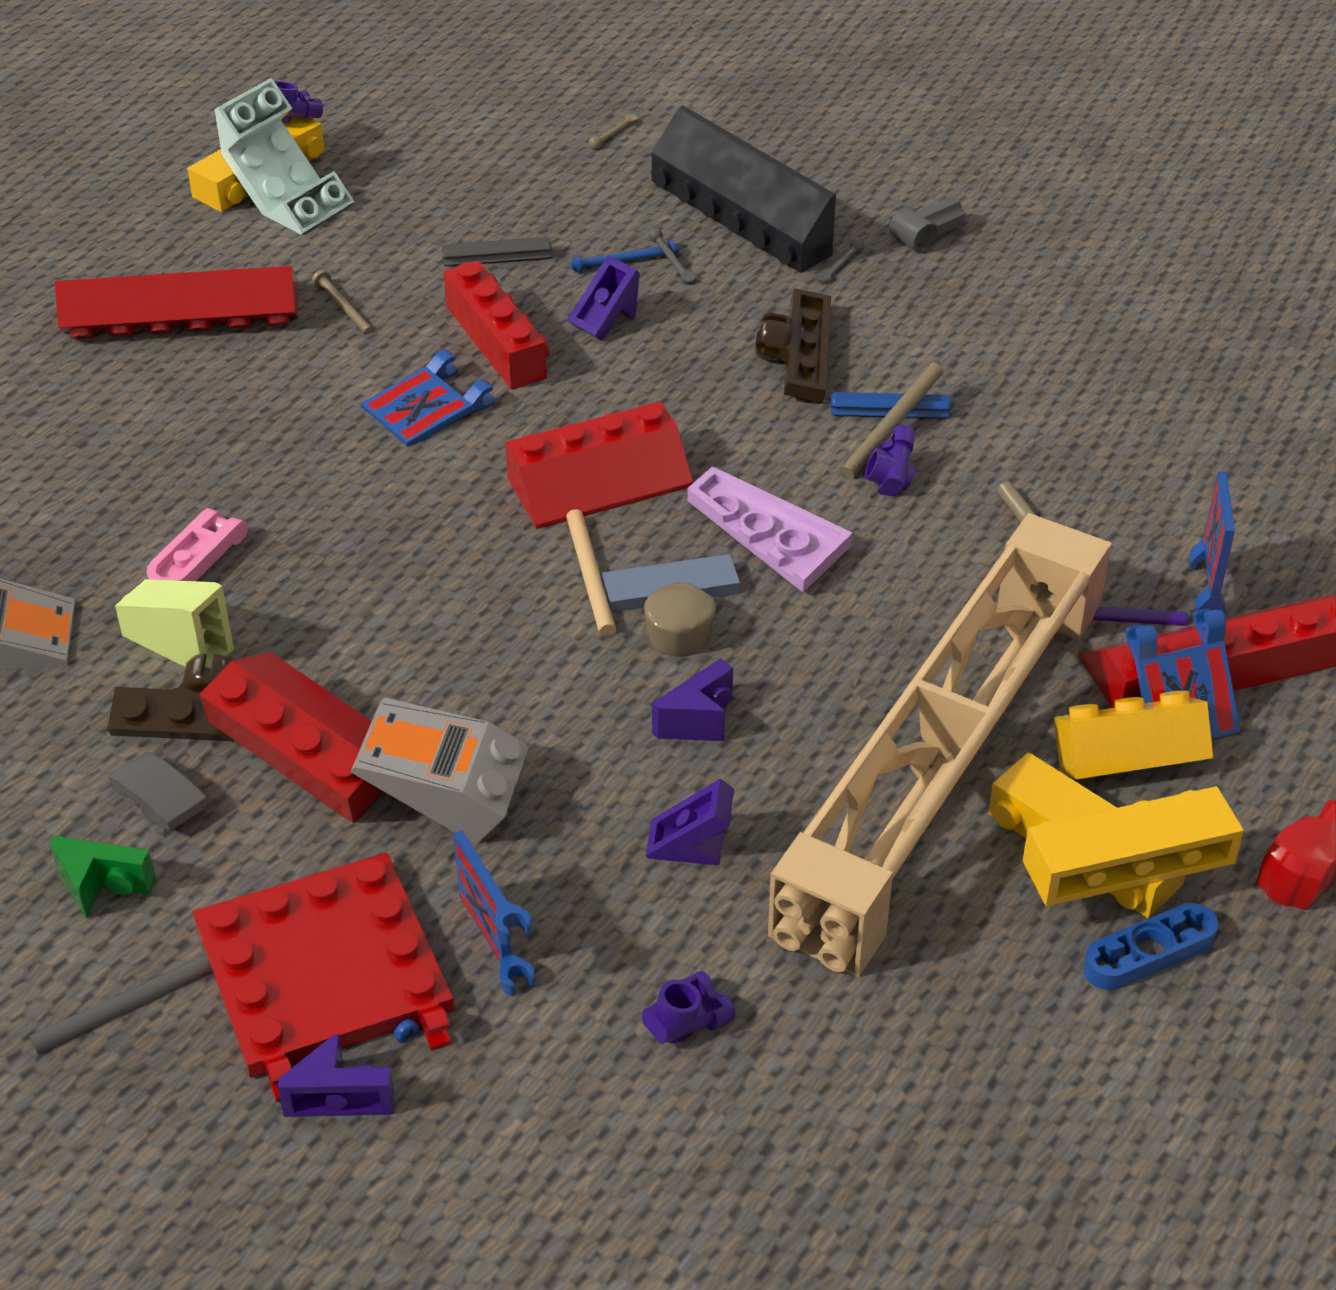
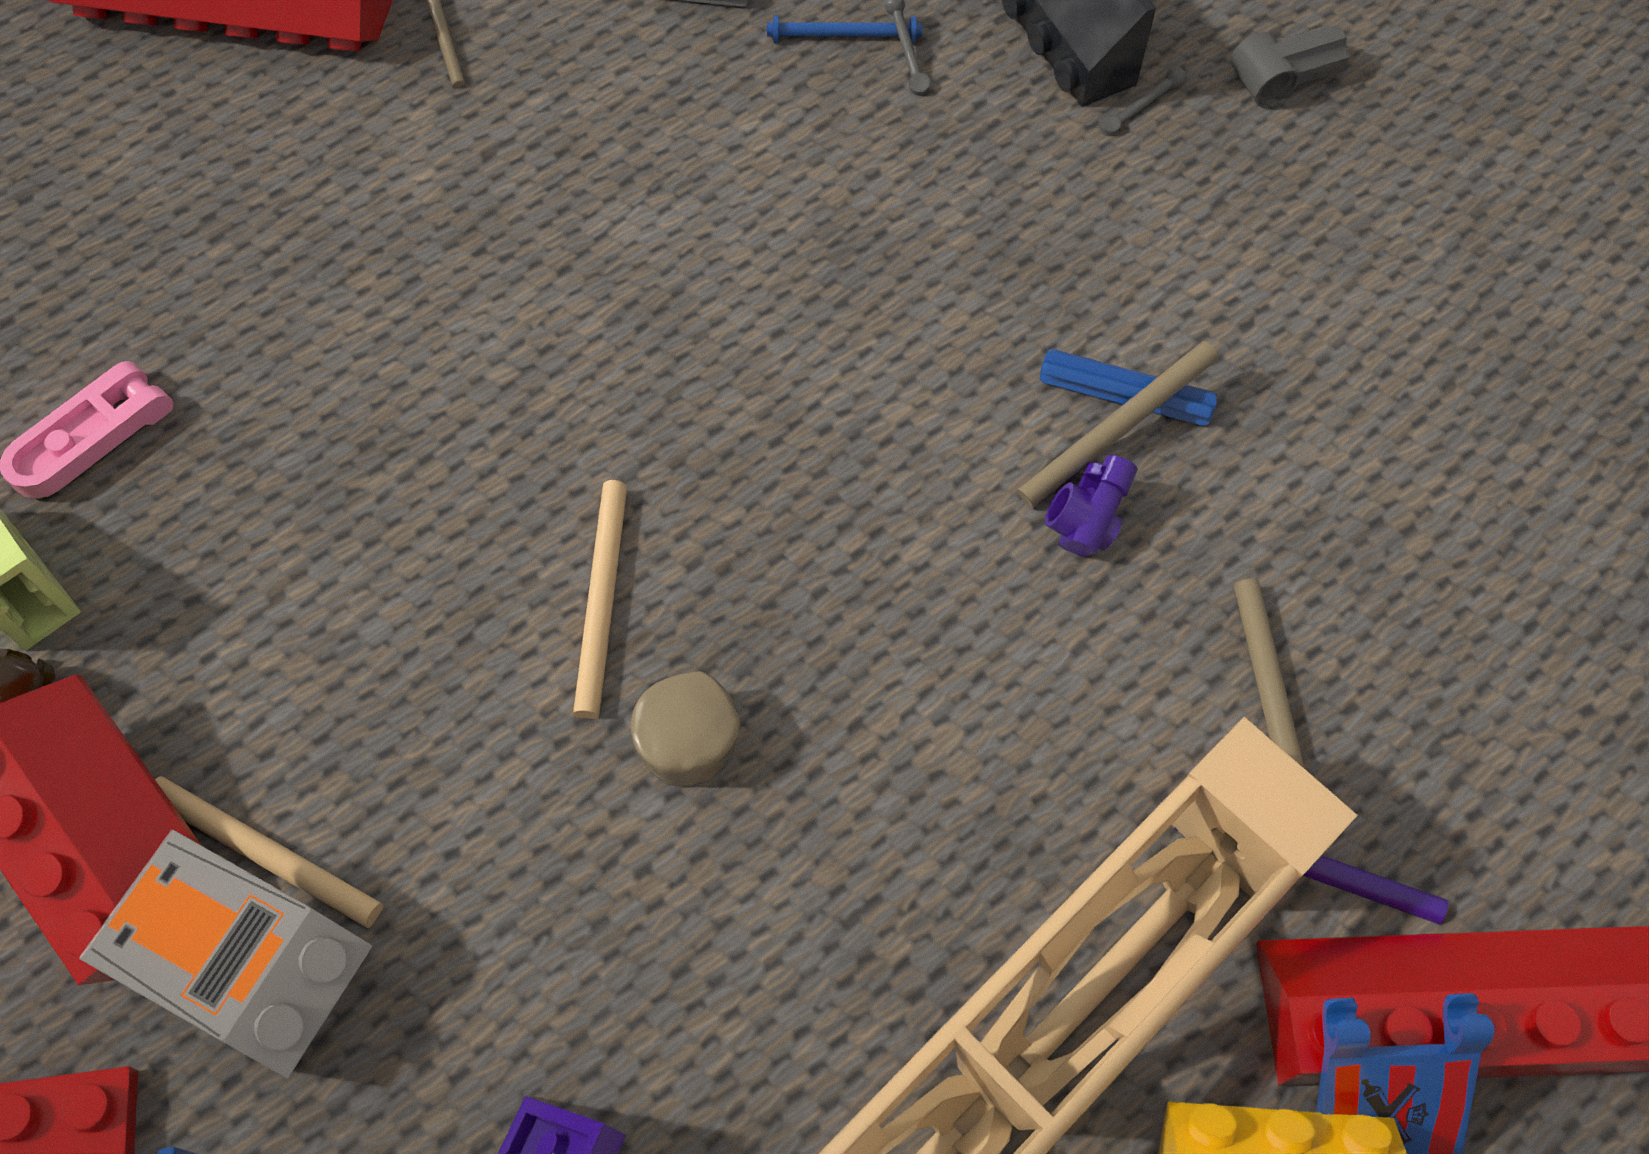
camera: 15 degrees right, 20 degrees up
blue flag [361,349,495,447] -> none
red brick [443,260,550,390] -> none
red slope [505,401,693,529] -> none
dark purple slope [567,255,640,341] -> none
sand blue tile [602,554,740,612] -> none
dark purple slope [652,658,733,741] -> none
lavender wing [687,466,853,593] -> none
dark brown plate [755,288,831,403] -> none
blue flag [1189,472,1235,616] -> none

